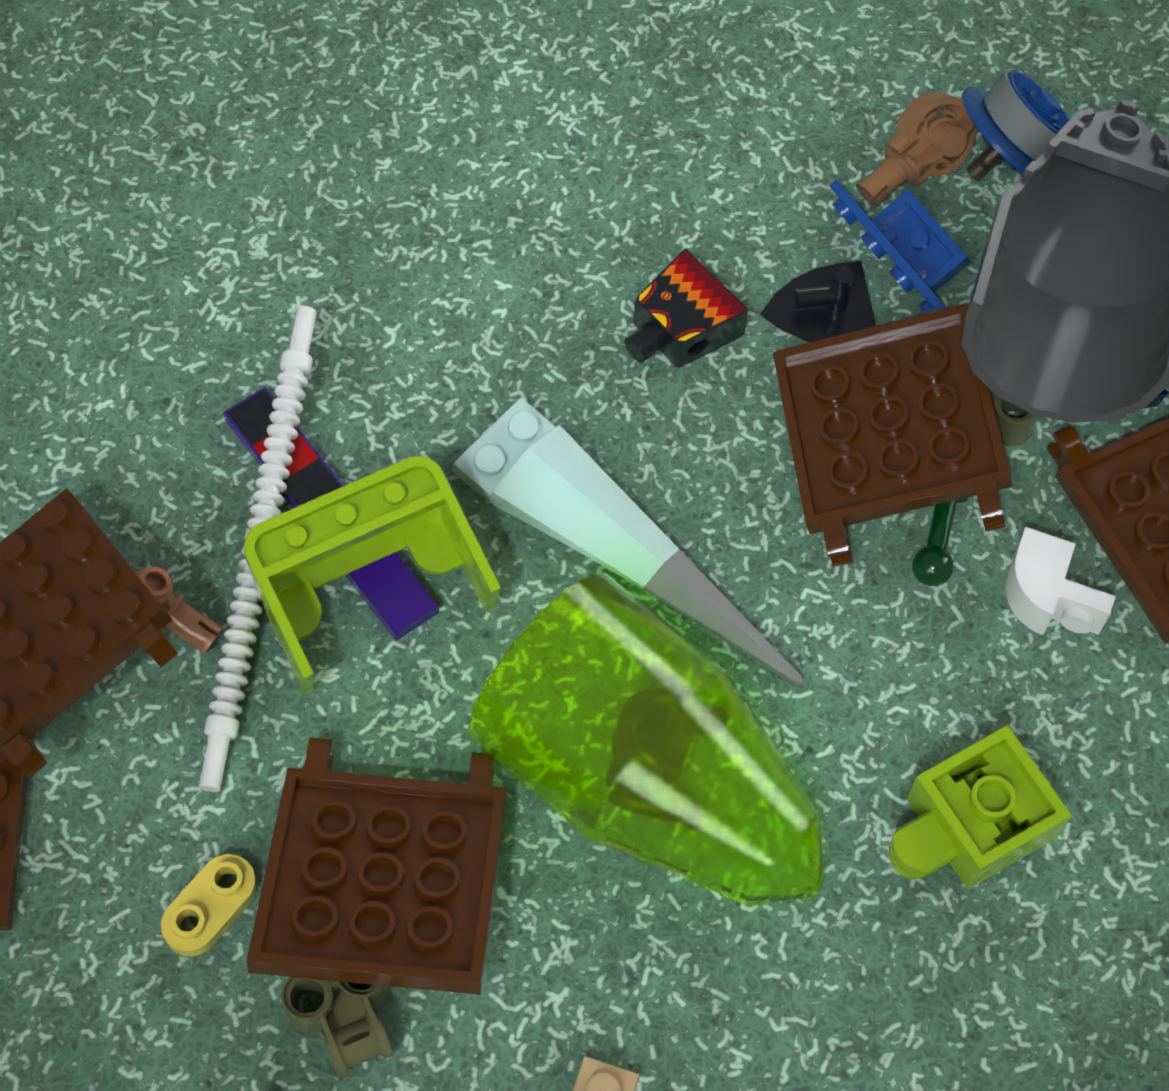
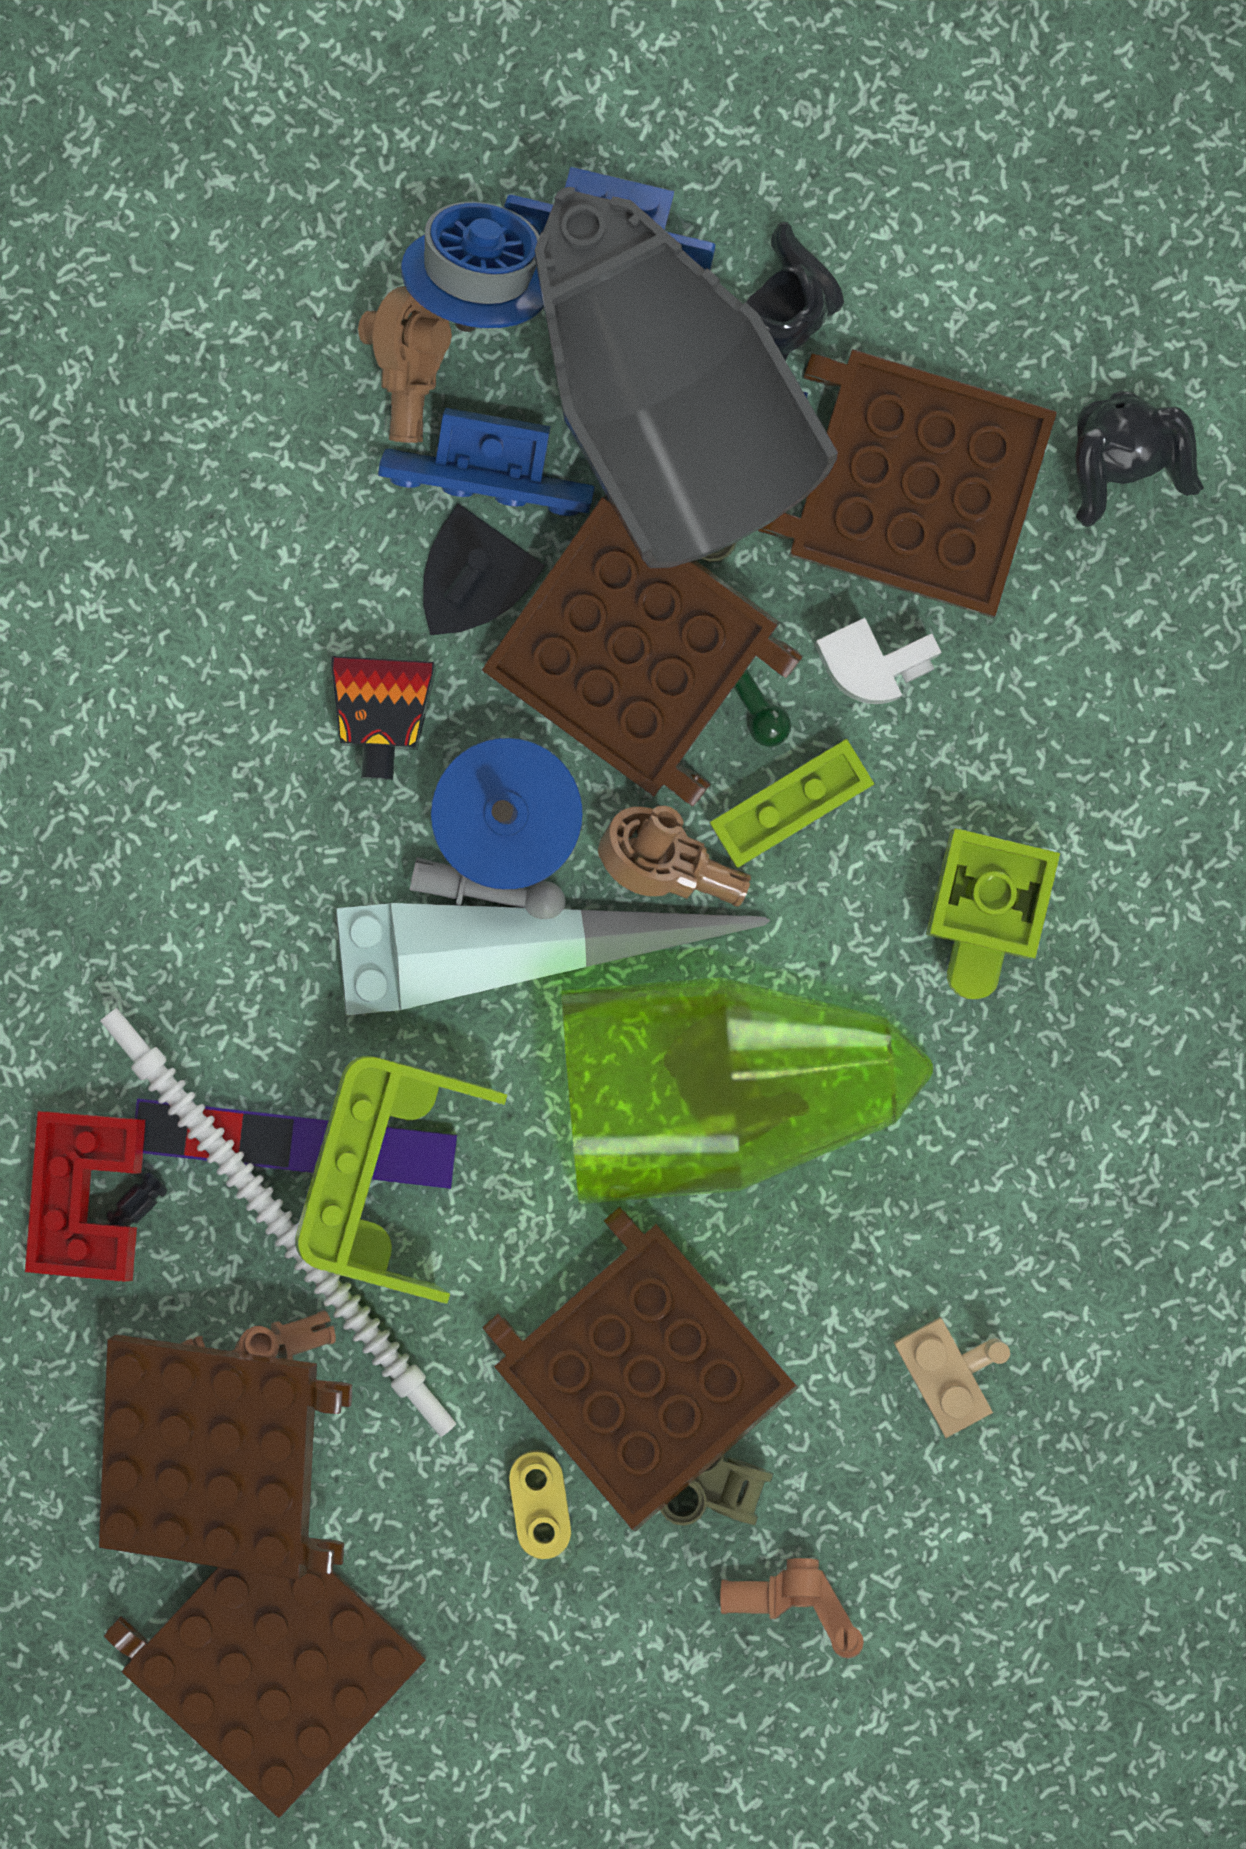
camera: 50 degrees left, 25 degrees up
none -> red plate [25,1111,146,1282]
none -> black piece [106,1172,167,1226]
none -> light grey pin [409,857,565,919]
none -> blue piece [431,738,583,890]
none -> medium nougat pin [598,806,751,907]
none -> lime plate [709,739,875,868]

